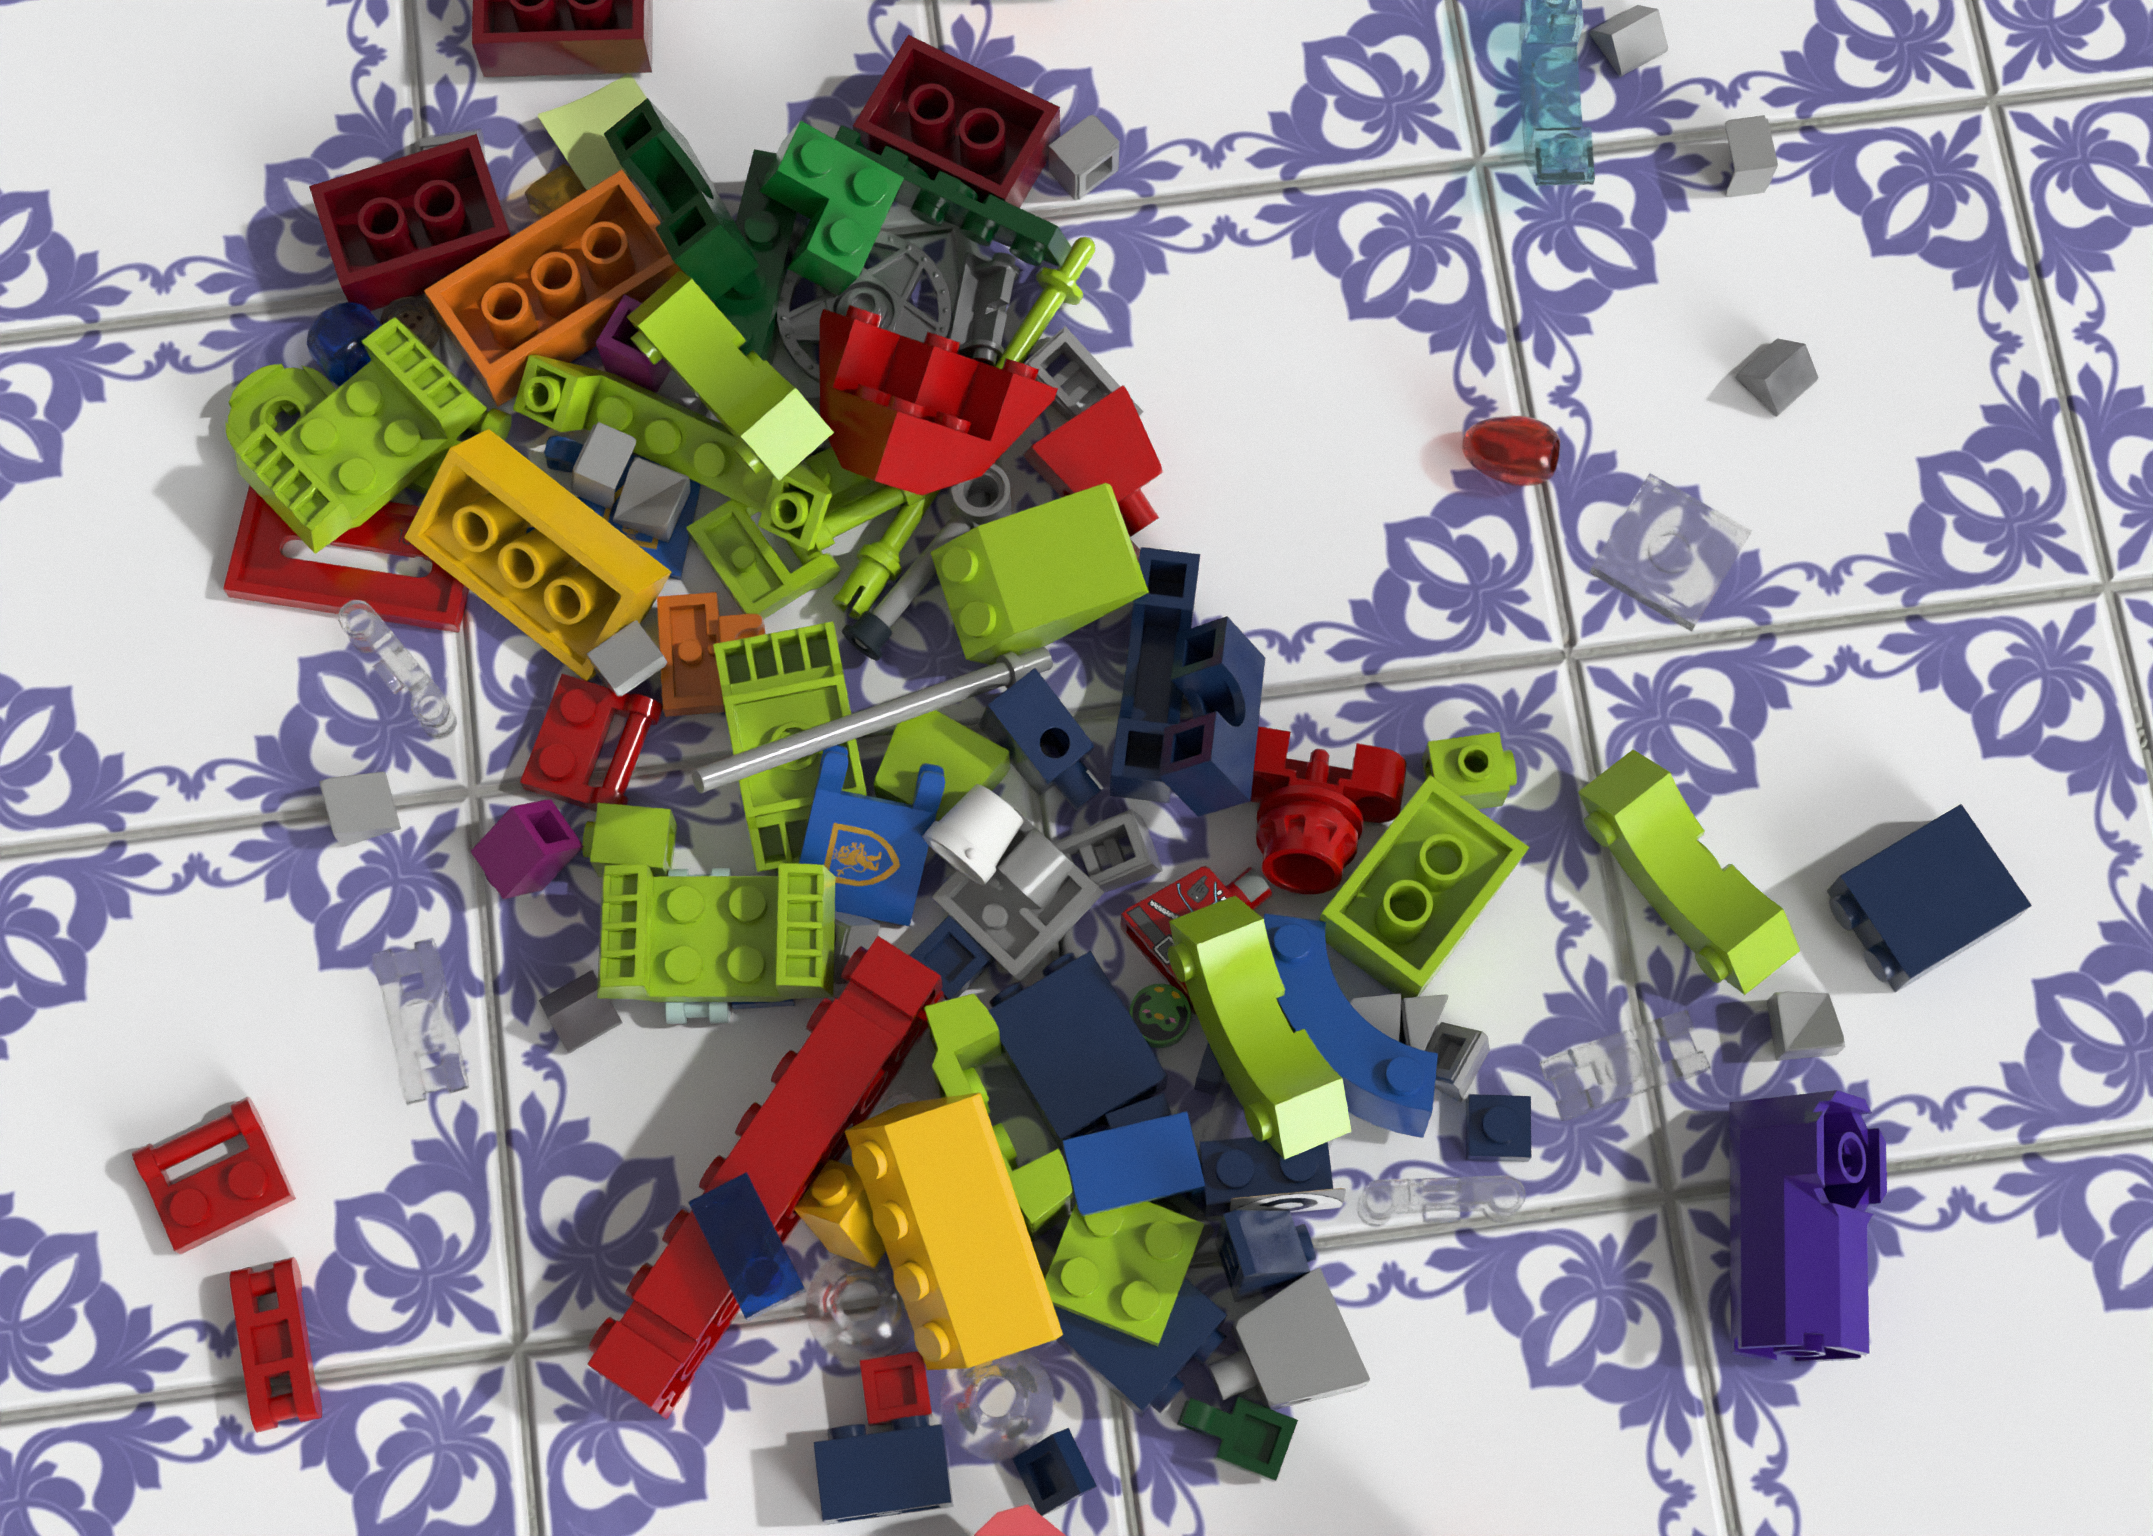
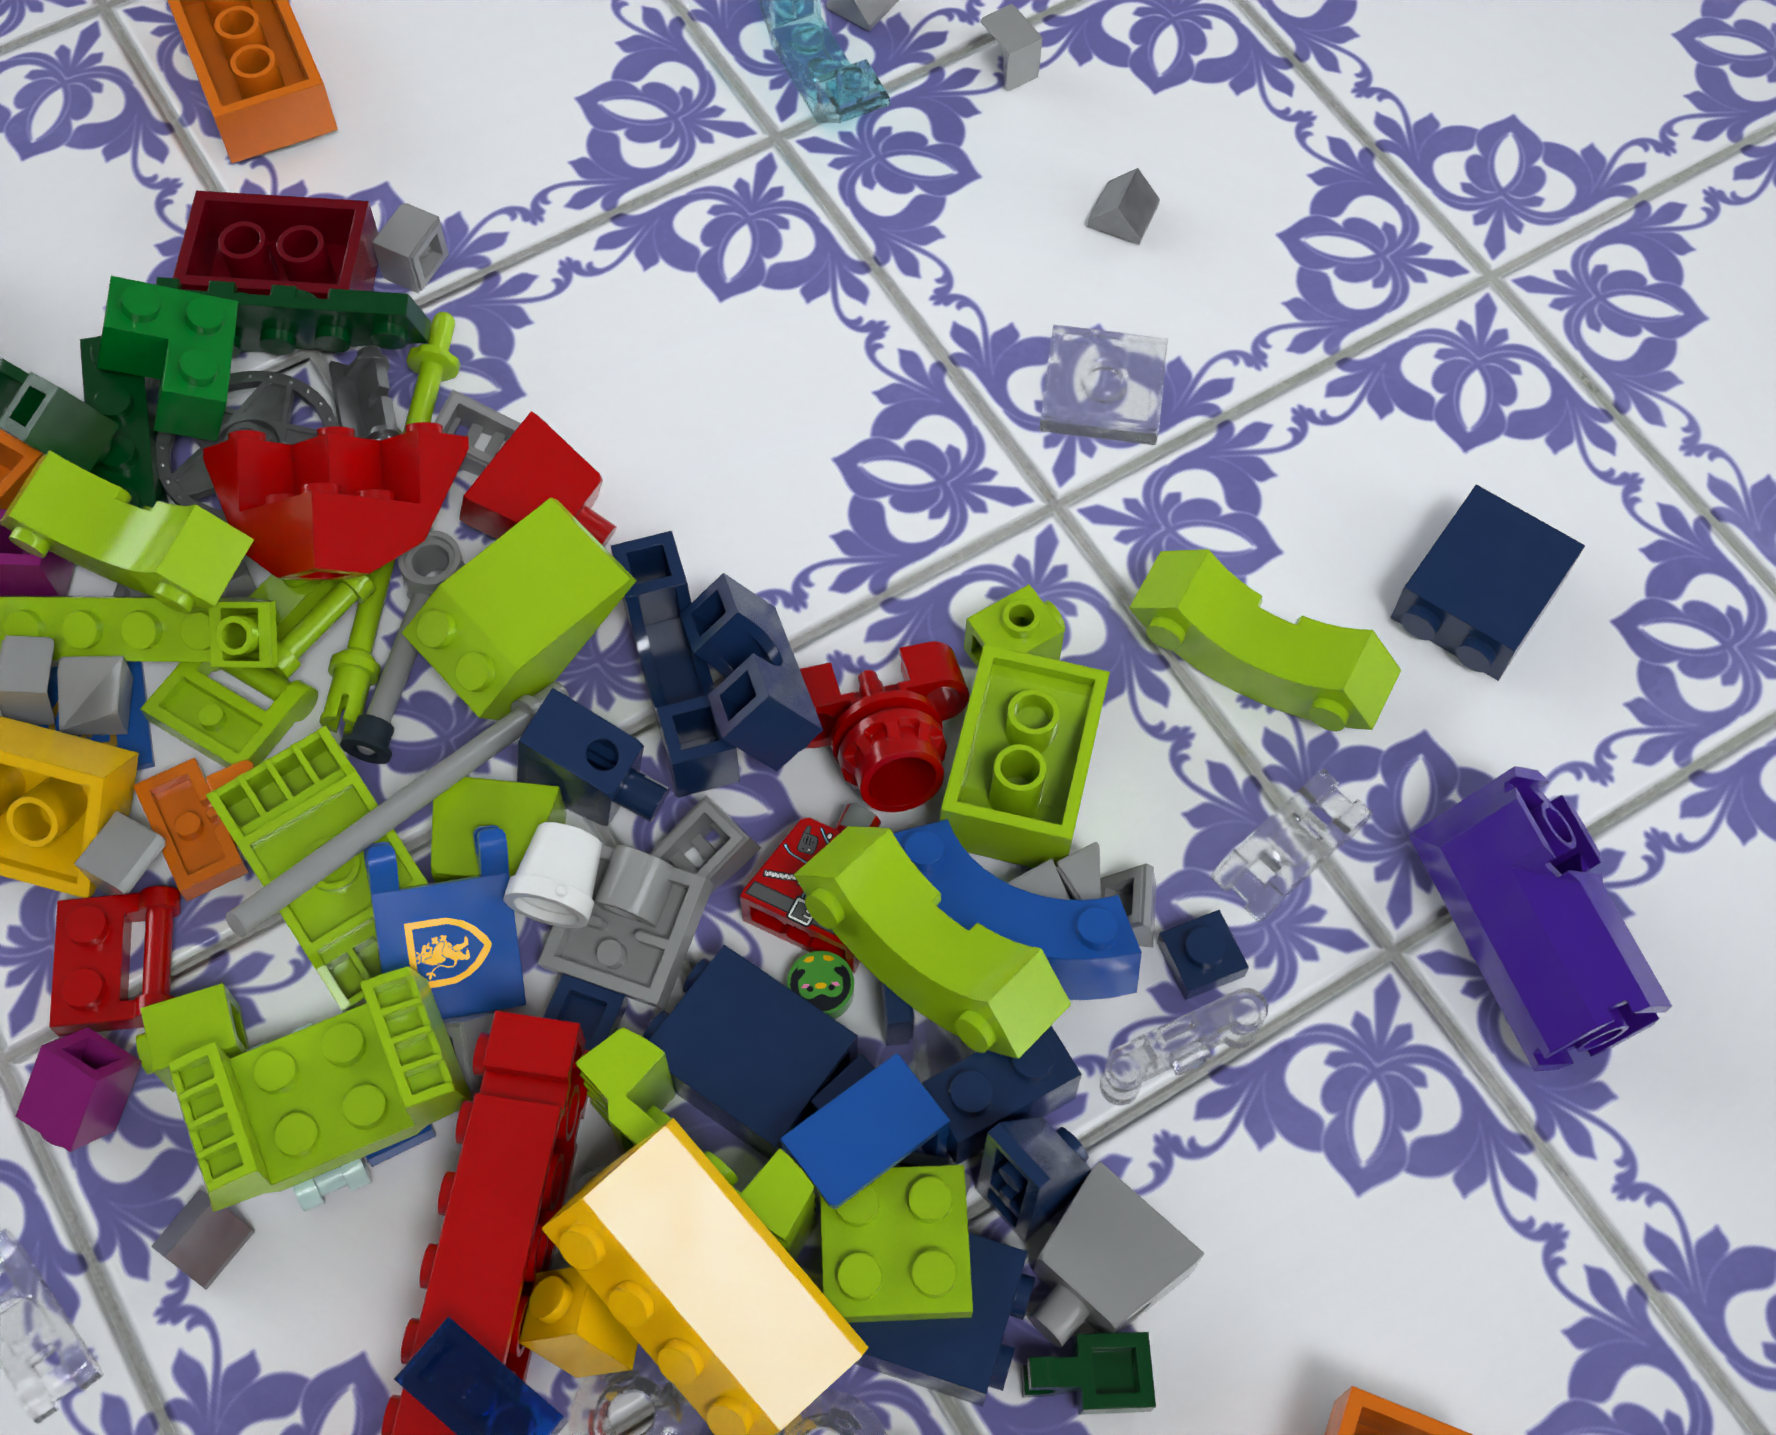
camera: 25 degrees left, 10 degrees down
sticker [1230,1188,1346,1213] -> none
clear red animal [1462,416,1560,486] -> none
light grey slope [1767,991,1845,1061] -> none

